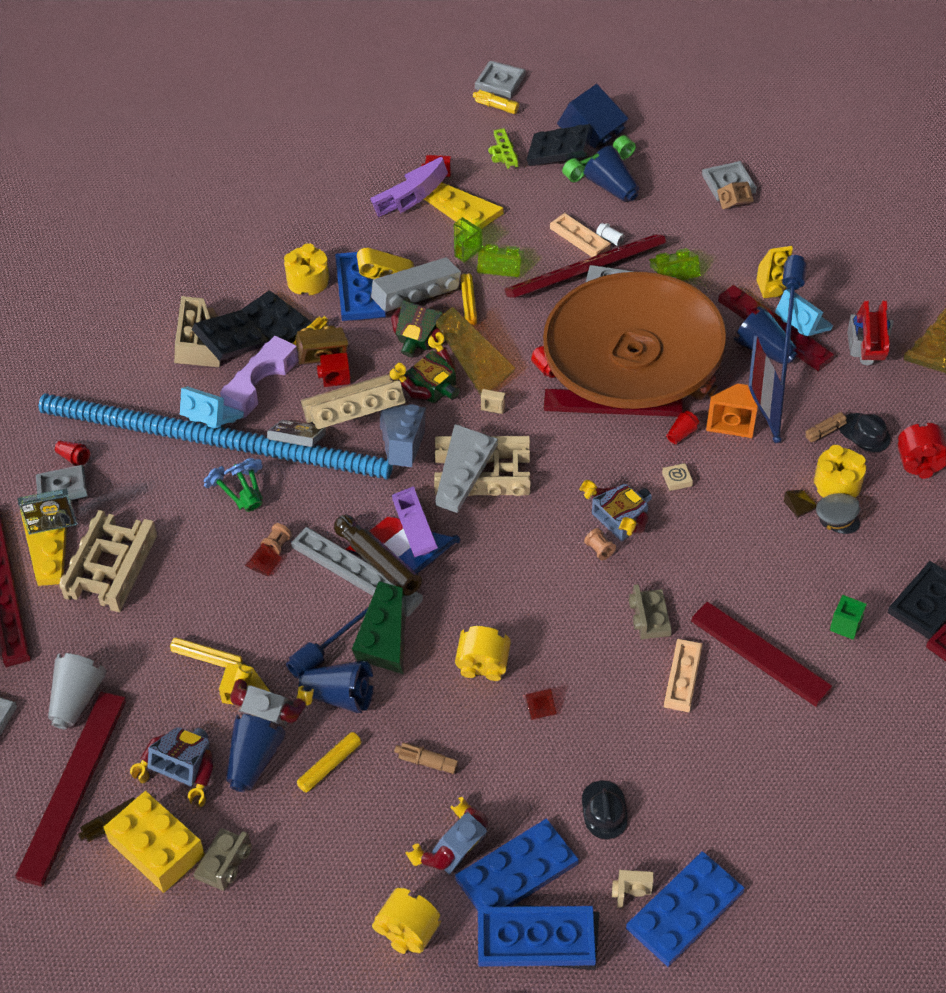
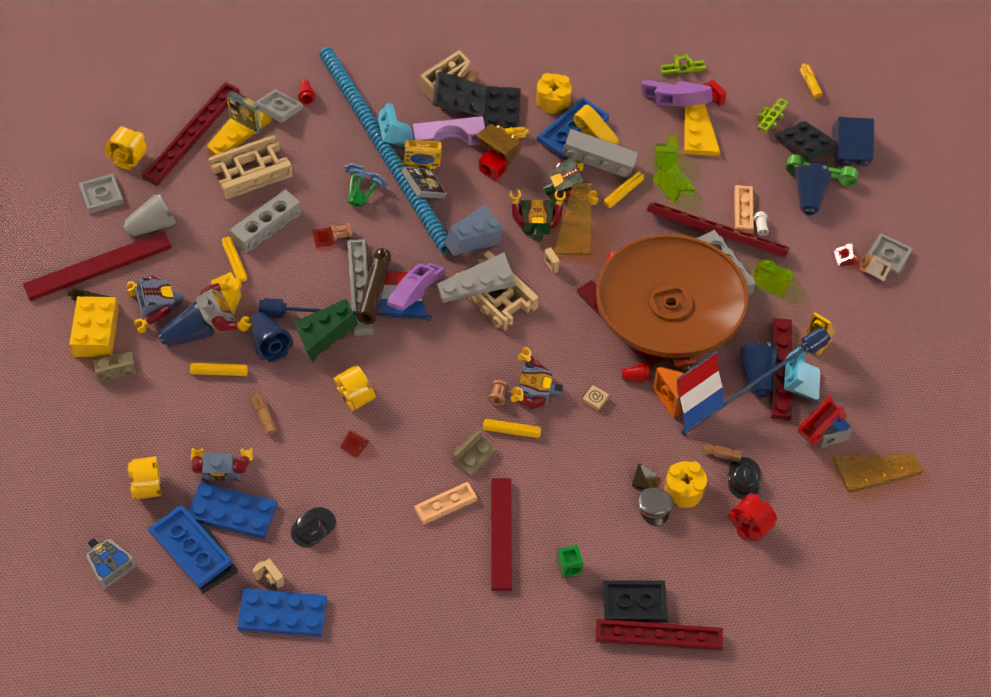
camera: 45 degrees right, 5 degrees up
tan fence [301,374,405,429] -> none
light grey tile [475,61,525,98] -> none
none -> light grey brick [230,189,301,253]
none -> yellow slope [404,140,441,169]
none -> yellow axle [483,419,541,438]
none -> lime piece [660,53,706,76]
none -> clear red slope [834,243,859,266]

